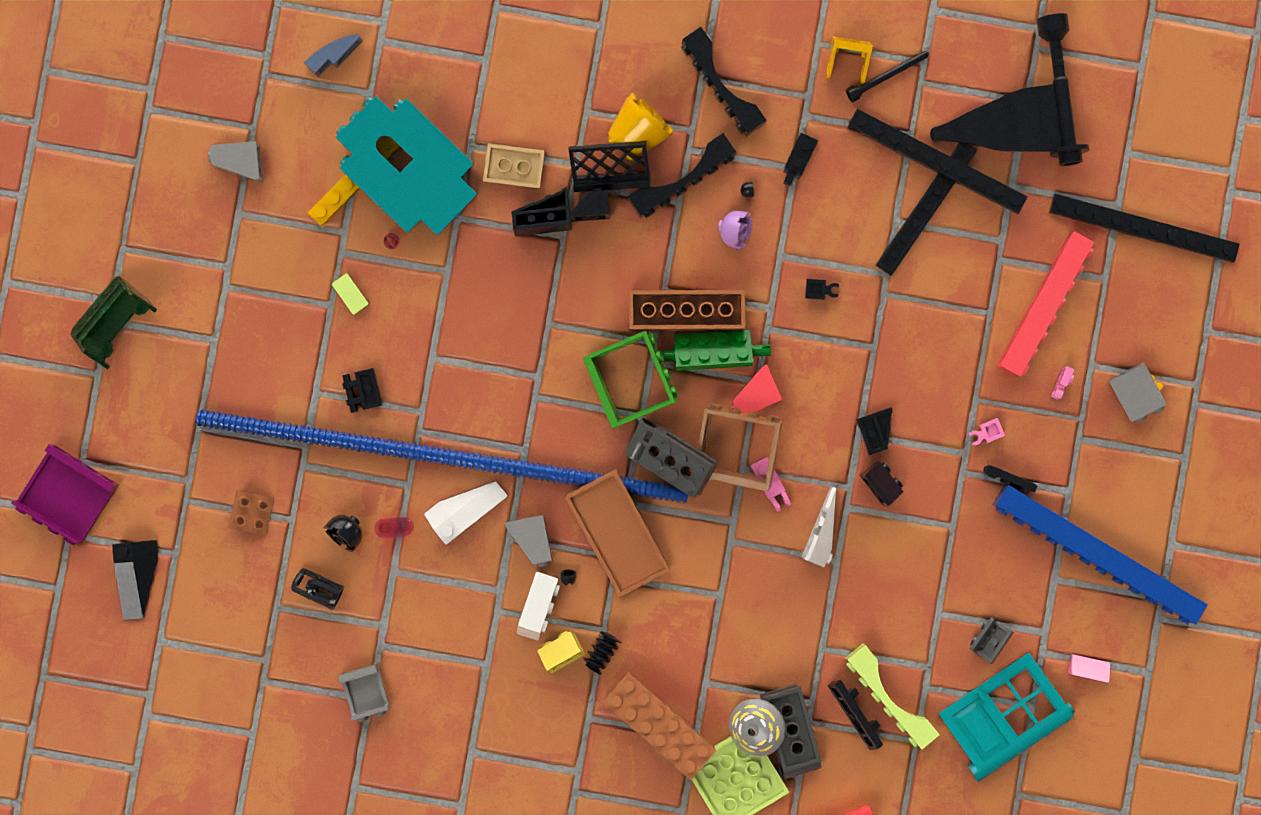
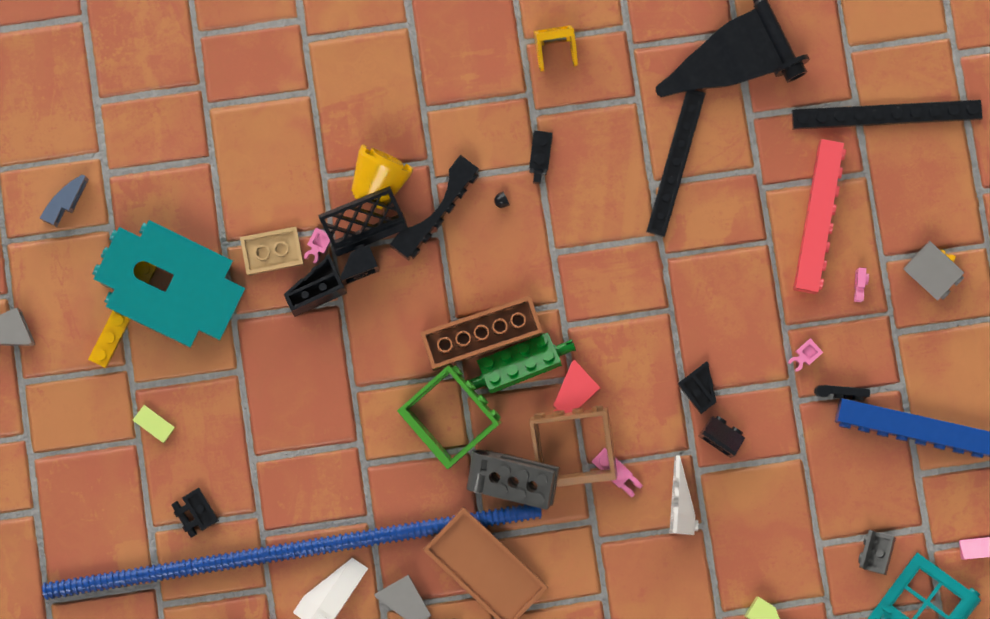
camera: 20 degrees left, 5 degrees down
clear pink hinge [383,233,399,249] -> none
black arch [681,27,767,136] -> none
lavender cylinder [718,211,752,250] -> none
black plate [805,279,839,300] -> none
black piece [846,51,929,103] -> none
black plate [848,109,1028,215] -> none
none -> bright pink plate [304,228,334,264]

